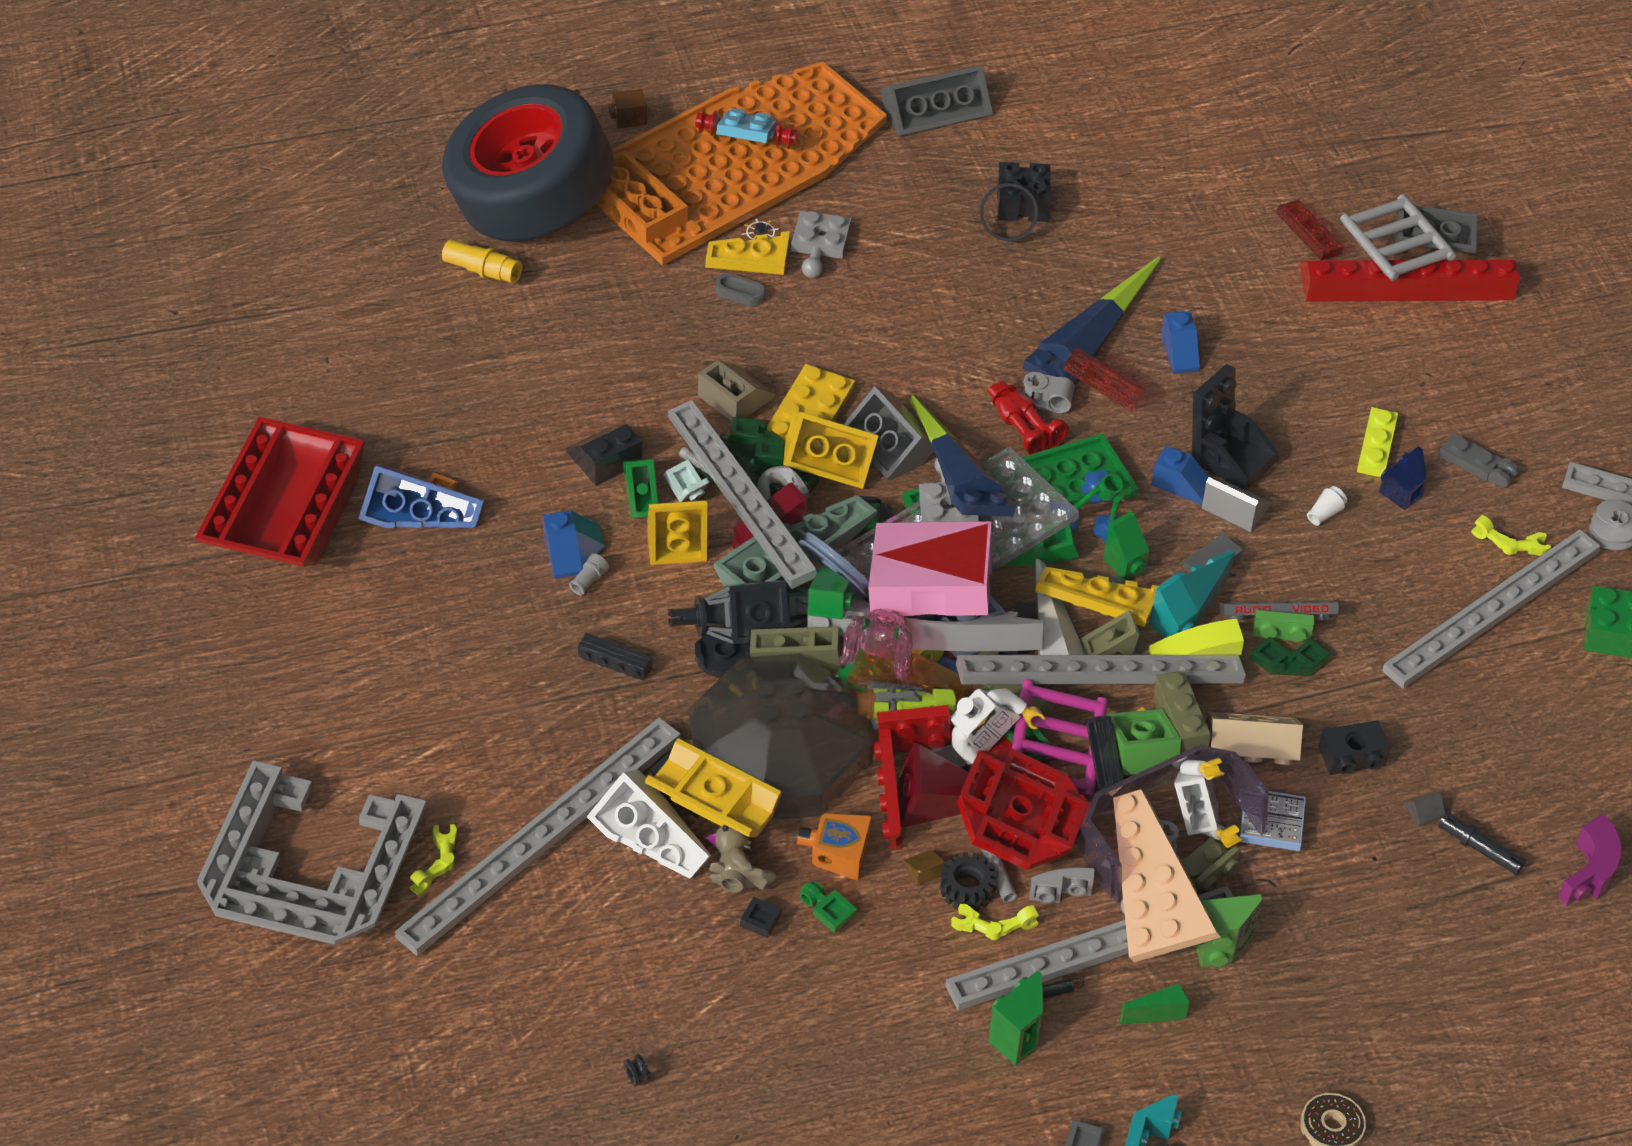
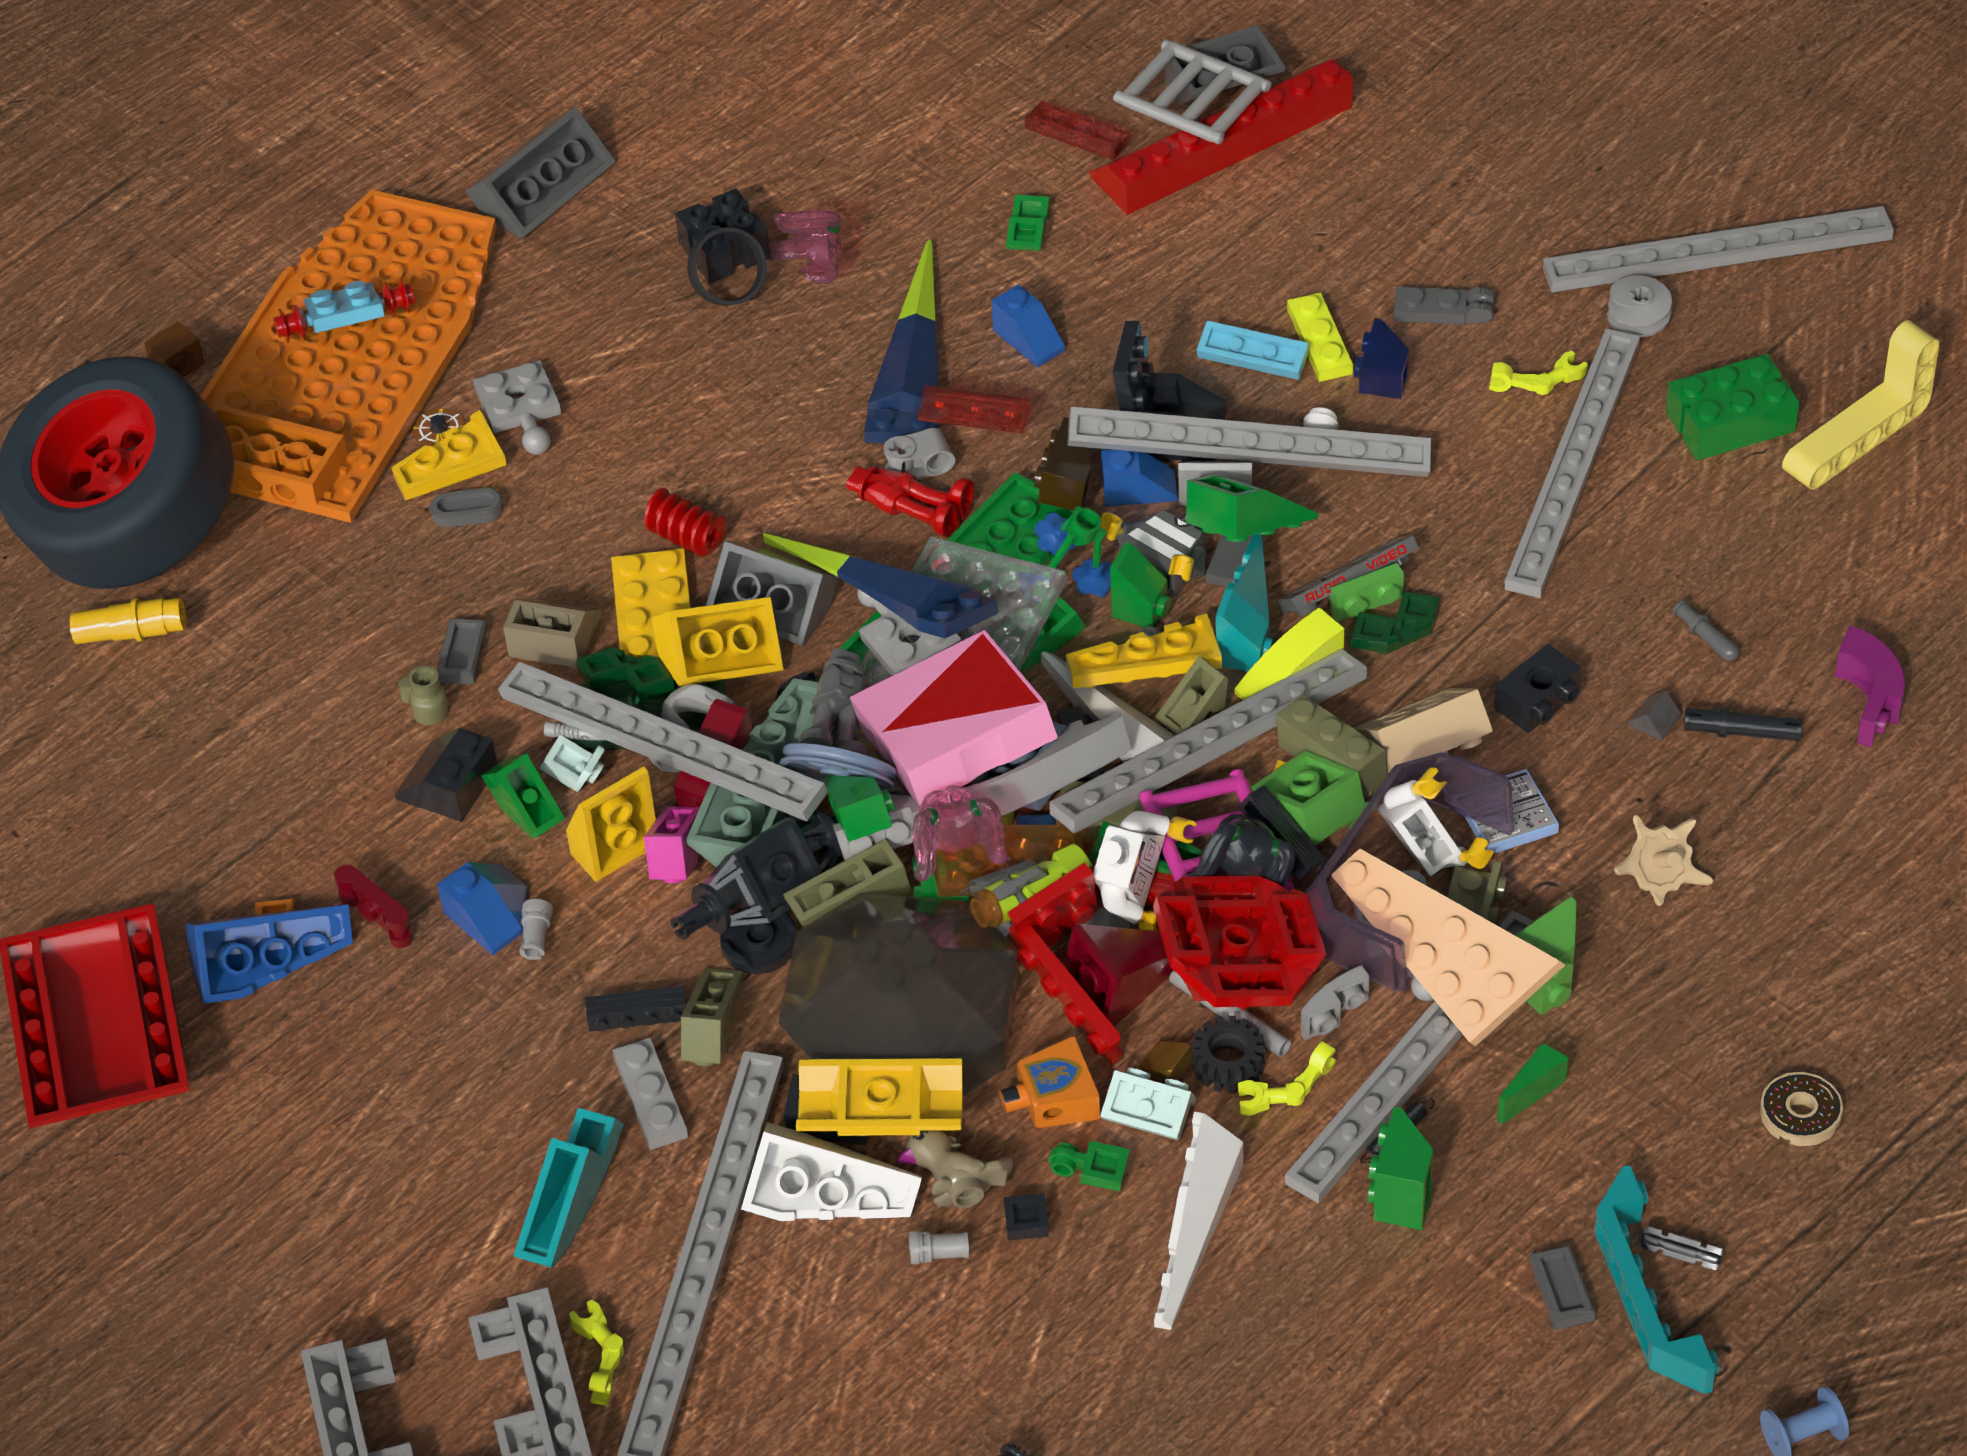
camera: 25 degrees left, 0 degrees up
none -> dark red plate [334,864,413,948]
none -> olive piece [398,666,449,725]
none -> dark grey tile [437,618,488,684]
none -> teal slope [513,1108,624,1268]
none -> light grey plate [612,1038,688,1150]
none -> red piece [644,488,727,557]
none -> dark pink slope [644,807,700,884]
none -> olive slope [681,968,743,1066]
none -> clear pink hair [771,210,842,284]
none -> dark grey piece [798,648,868,756]
none -> light grey pin [909,1231,969,1265]
none -> green slope [1006,195,1050,251]
none -> dark brown slope [1034,417,1092,511]
none -> light grey plate [1068,406,1431,477]
none -> torso [1100,511,1207,596]
none -> light aqua bracket [1100,1068,1197,1141]
none -> white wedge [1154,1112,1243,1330]
none -> green slope [1186,474,1318,542]
none -> black hair [1187,814,1296,887]
none -> medium azure plate [1196,321,1310,380]
none -> tan piece [1614,815,1713,906]
none -> dark grey piece [1672,600,1739,661]

